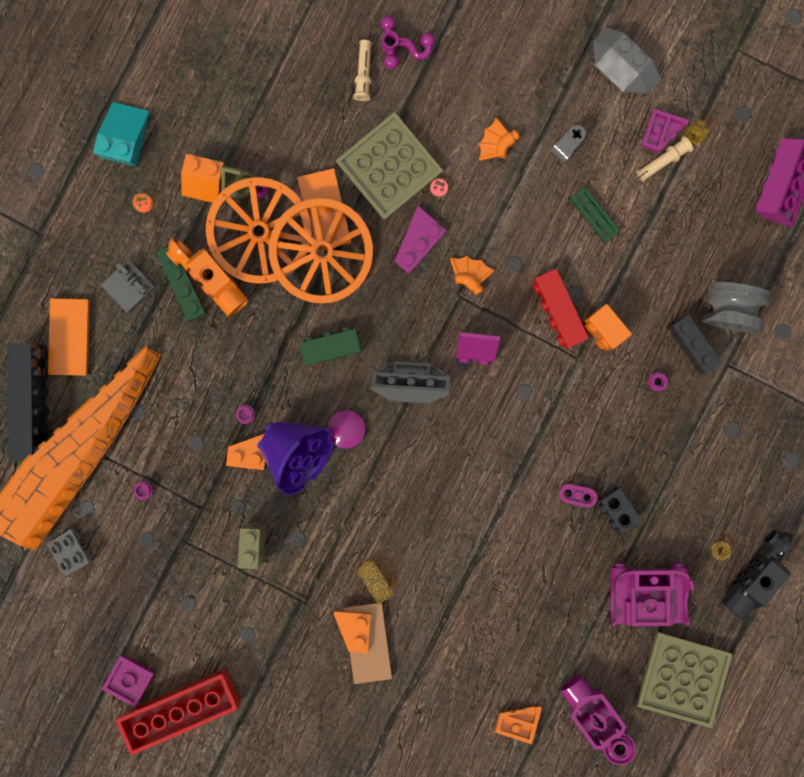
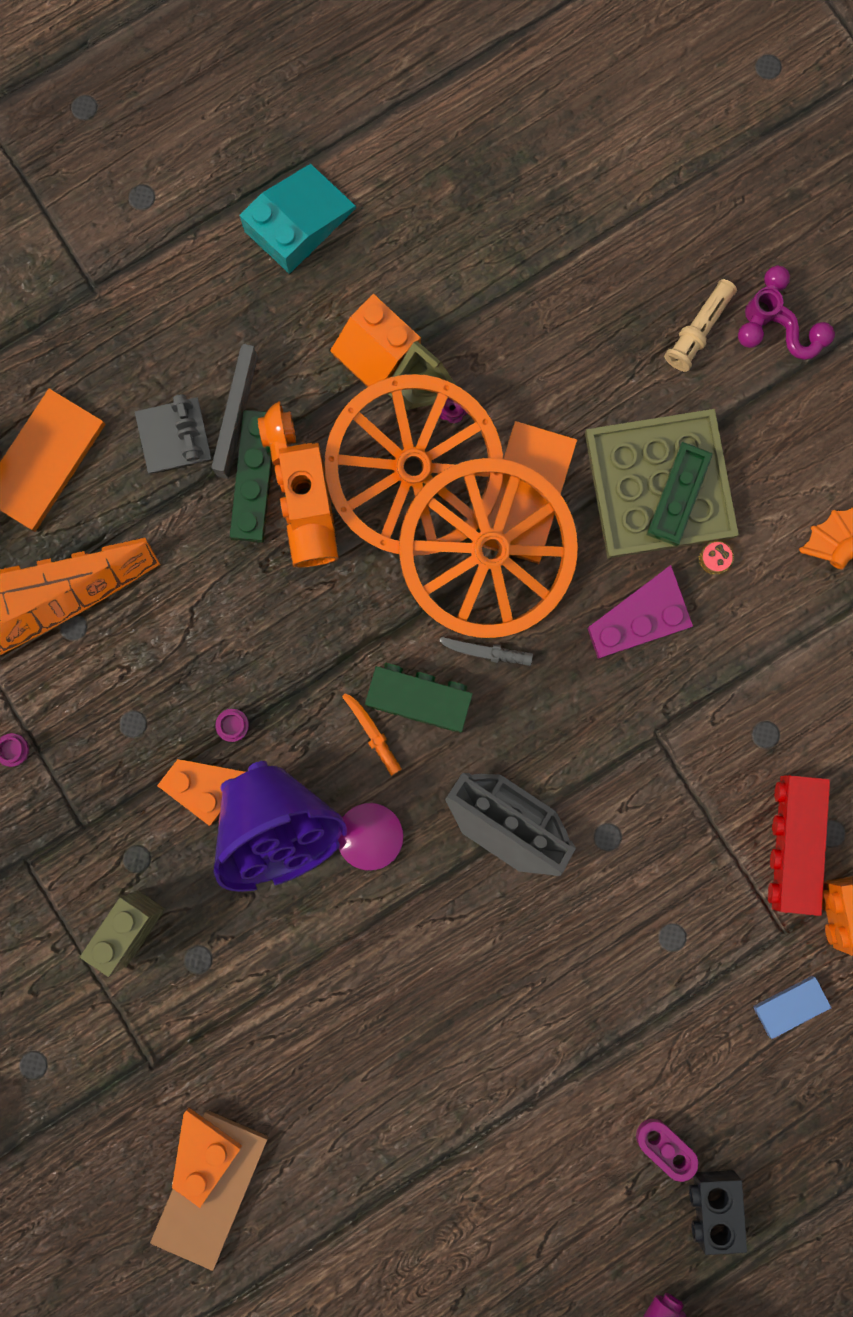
camera: 35 degrees right, 5 degrees down
tile [132,193,153,213] -> none
clear yellow slope [356,560,394,605] -> none
orange arm [450,255,494,295] -> none
magenta slope [455,332,500,365] -> none
none -> dark grey tile [211,344,258,479]
none -> orange piece [342,694,402,776]
none -> dark grey piece [440,637,533,666]
none -> dark green tile [646,442,713,546]
none -> medium blue tile [753,976,831,1039]

